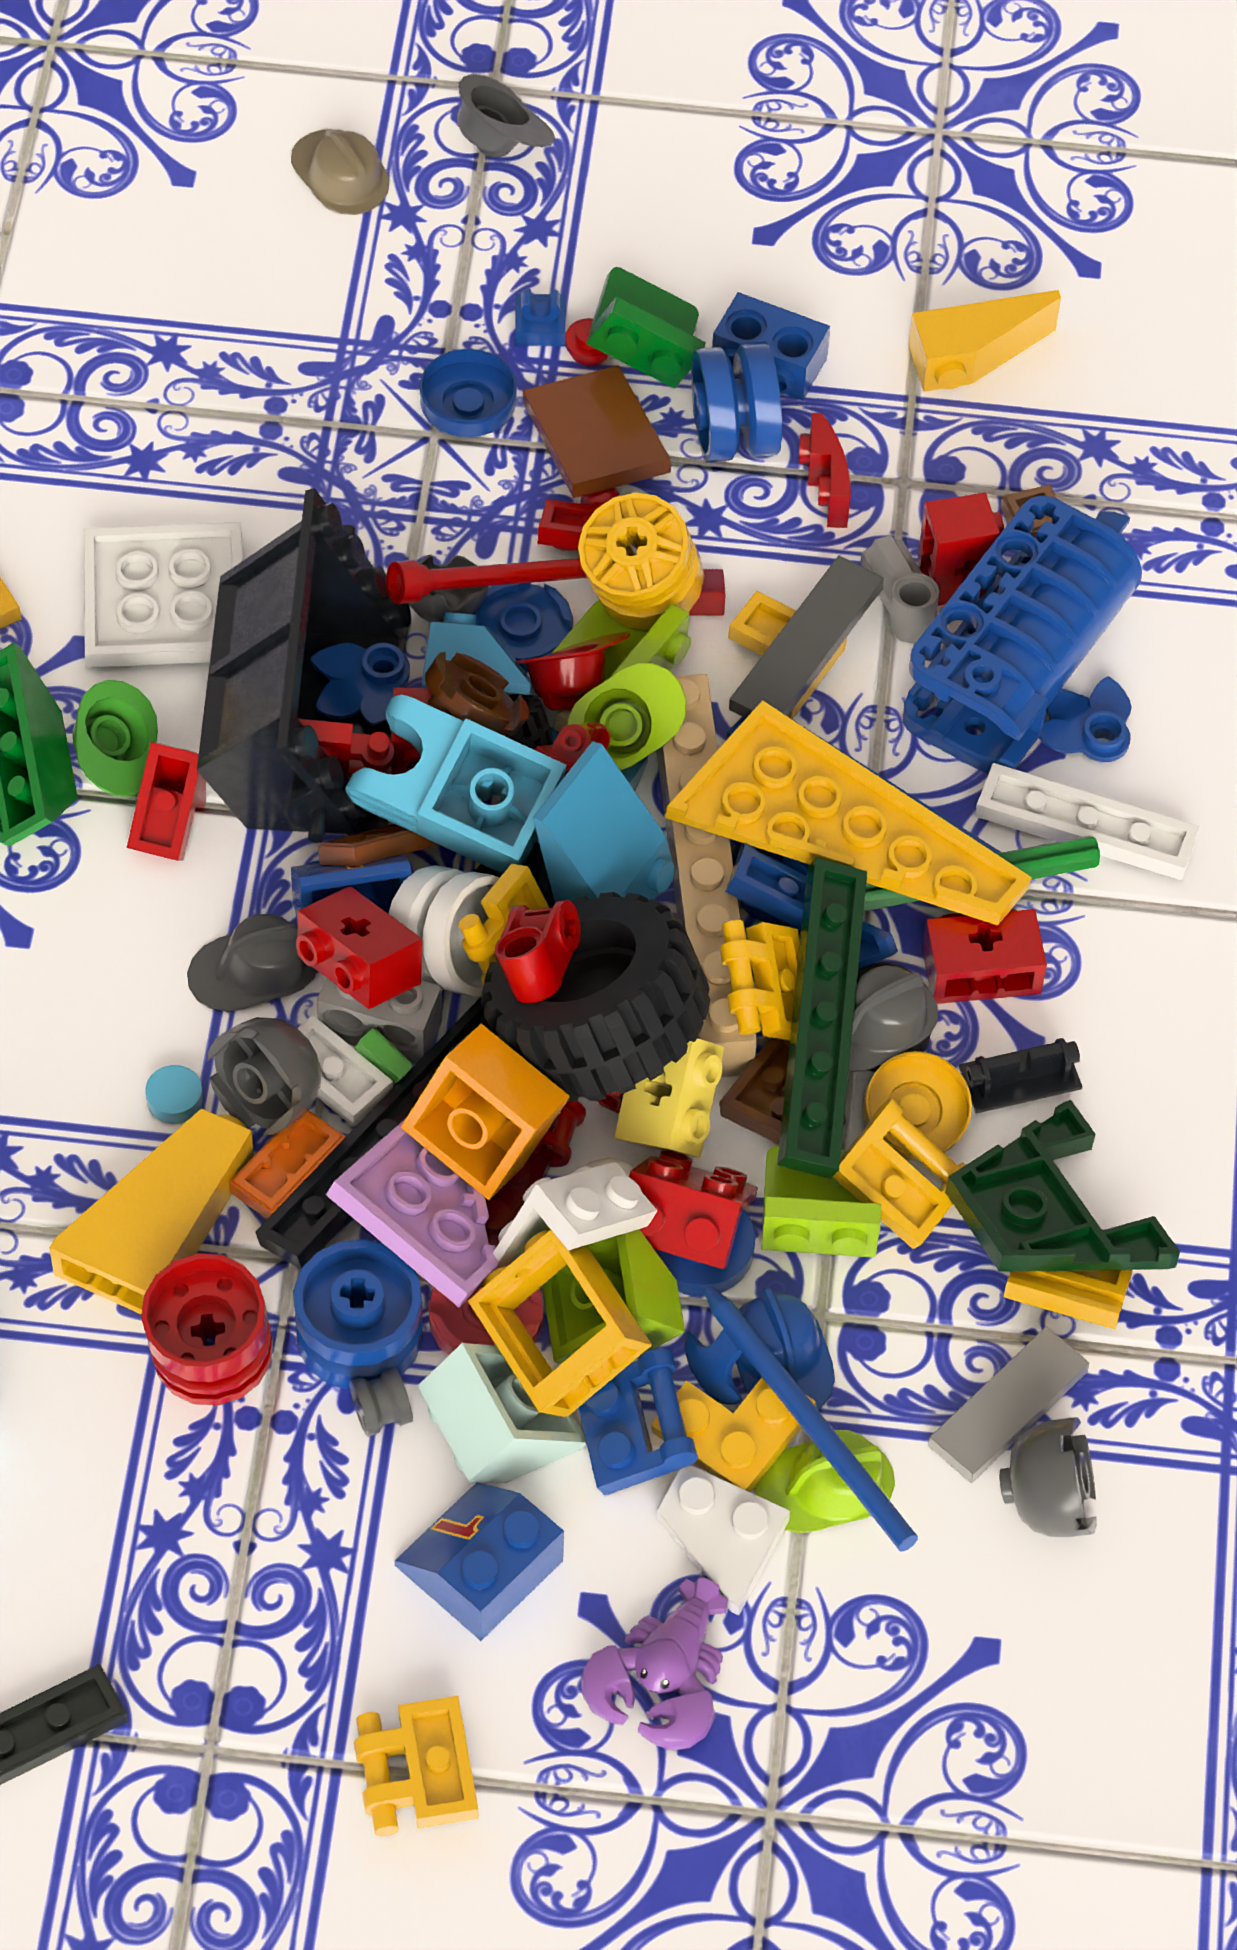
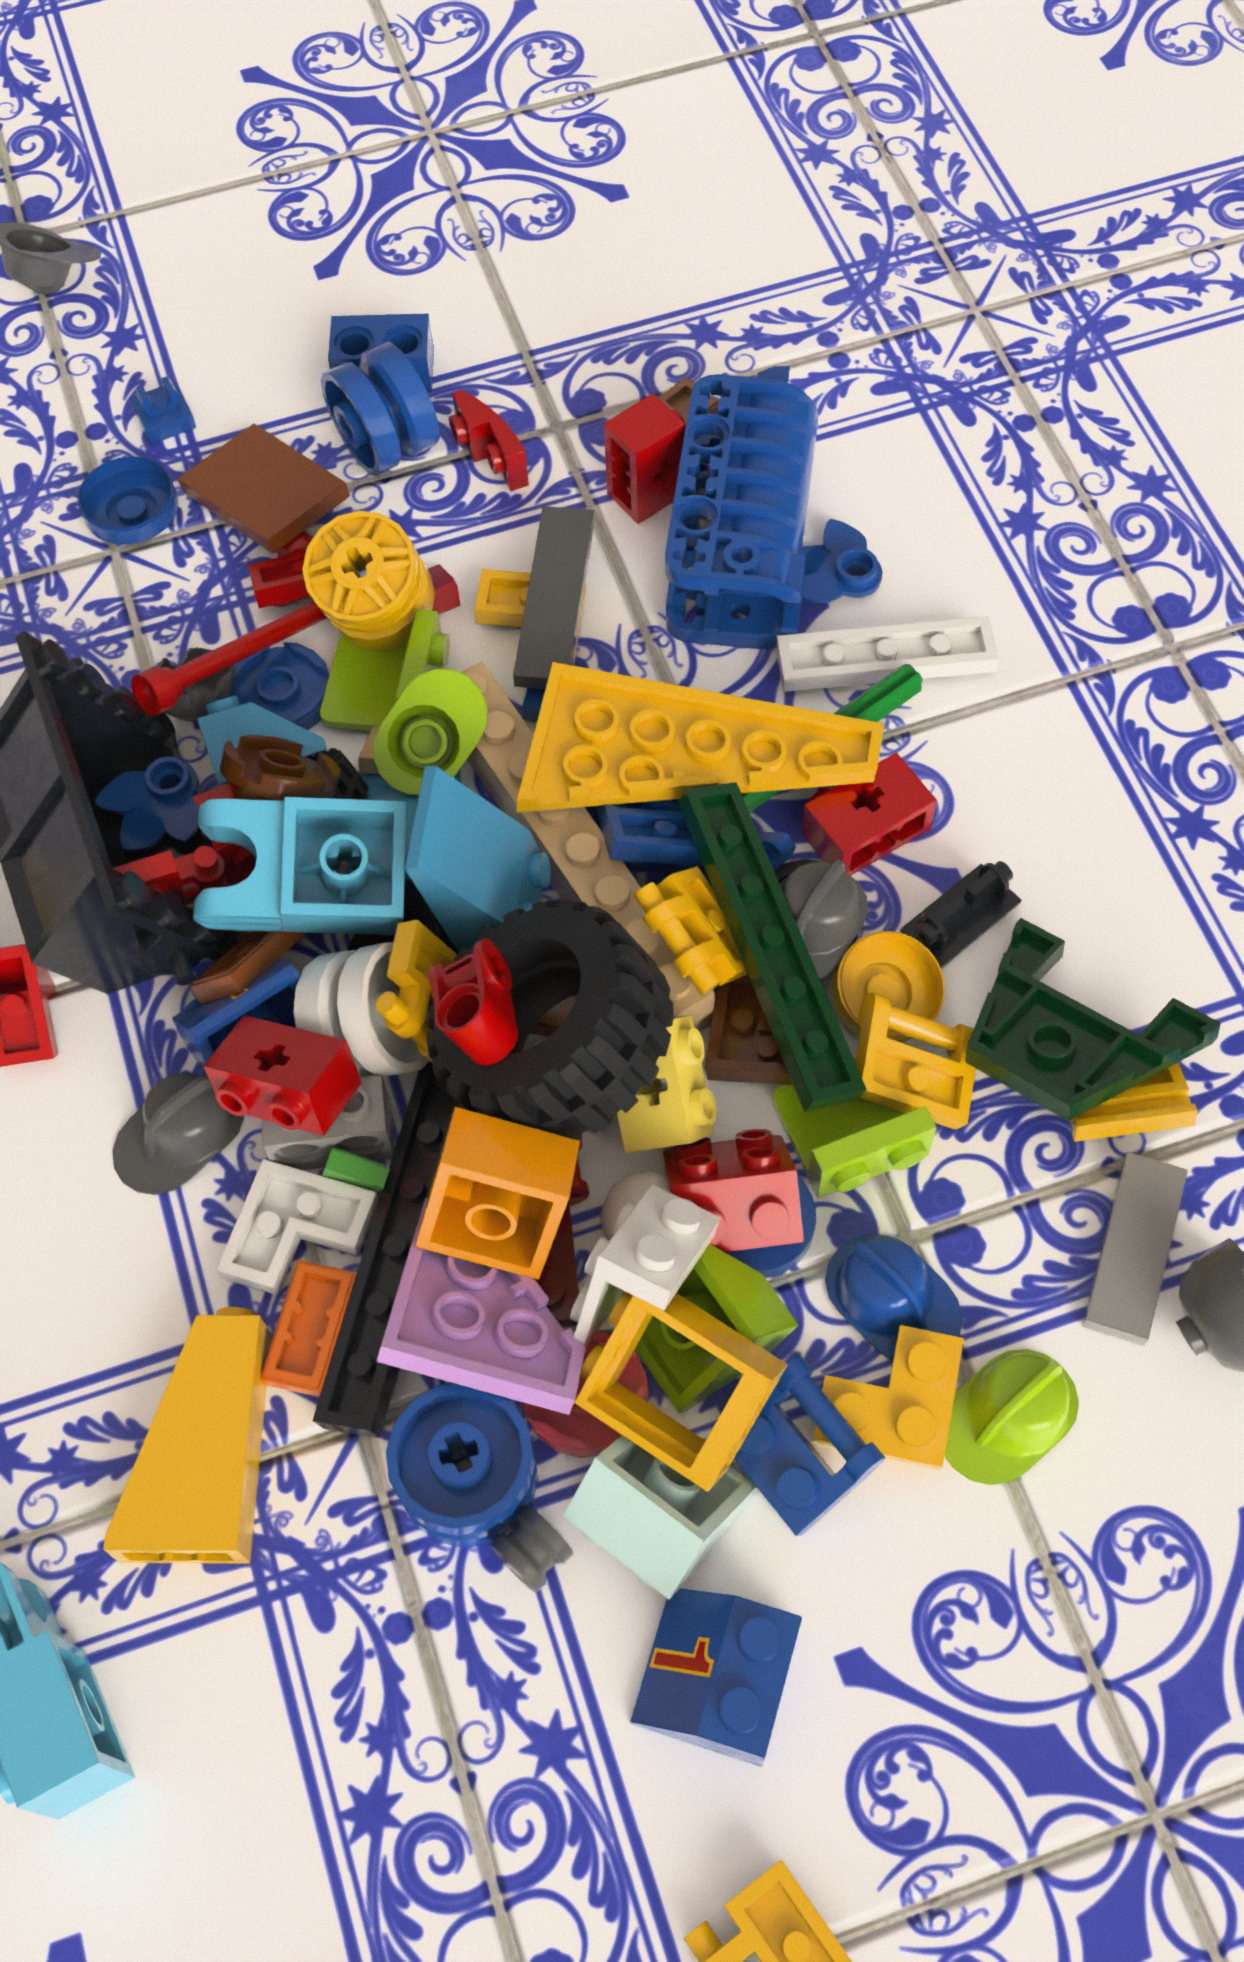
camera: 20 degrees left, 5 degrees up
red wheel [141,1253,273,1406] -> none
medium azure tile [145,1065,203,1124] -> none
dark grey cylinder [208,1017,322,1135] -> none
red piece [515,632,630,711] -> none
red hinge [535,722,611,776] -> none
red plate [565,318,609,366] -> none
medium lavender animal [581,1577,728,1751] -> none
green bracket [586,267,706,389] -> none
white wing [657,1465,790,1615] -> none
blue piece [685,1287,918,1552] -> none
light grey piece [861,535,939,643] -> none
yellow slope [908,290,1061,392] -> none

